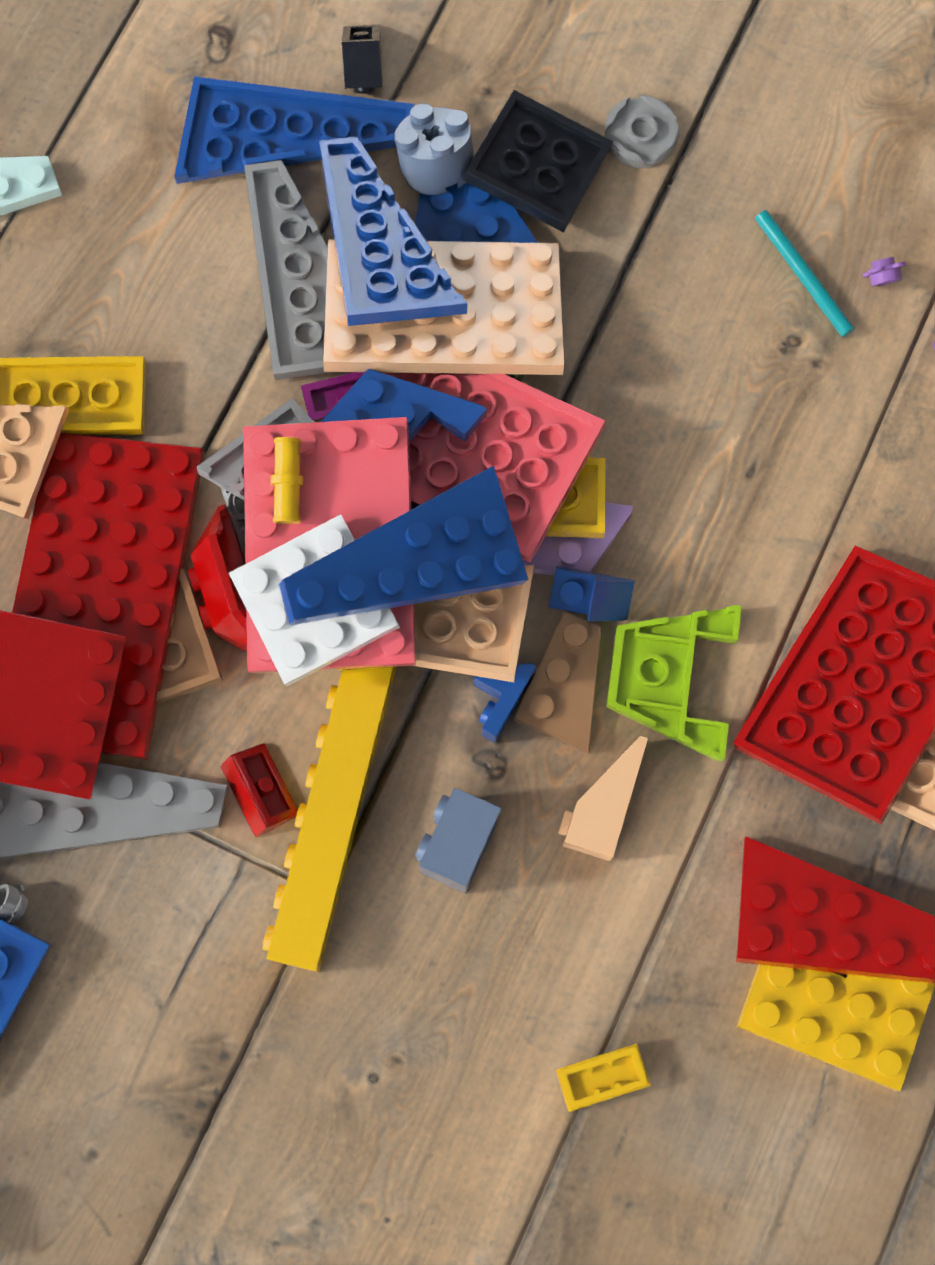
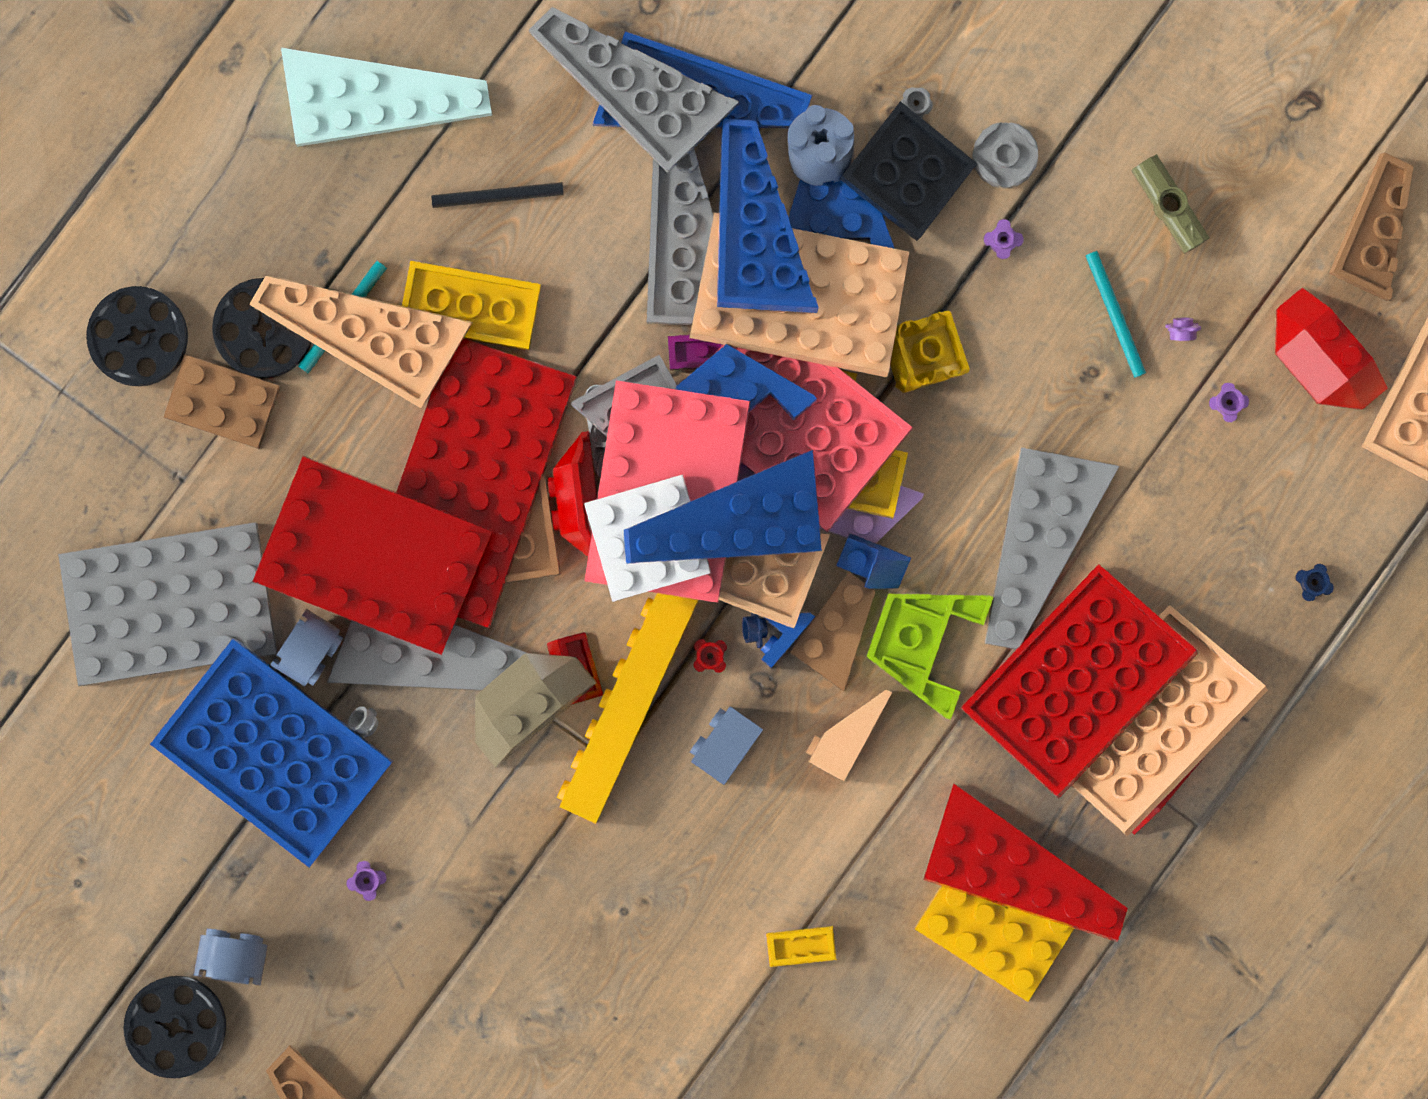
camera: 10 degrees right, 10 degrees up
yellow pin [270,437,304,524] -> none
black slope [342,25,382,94] -> none
none -> medium lavender plate [347,861,386,901]
none -> black bar [431,182,564,208]
none -> dark tan wedge [475,653,597,768]
none -> light grey wing [529,7,739,173]
none -> red plate [693,639,727,673]
none -> dark blue plate [742,612,768,648]
none -> yellow slope [890,310,970,393]
none -> light grey plate [901,87,933,118]
none -> medium lavender plate [984,219,1023,259]
none -> light grey wing [984,448,1119,650]
none -> olive piece [1131,154,1210,254]

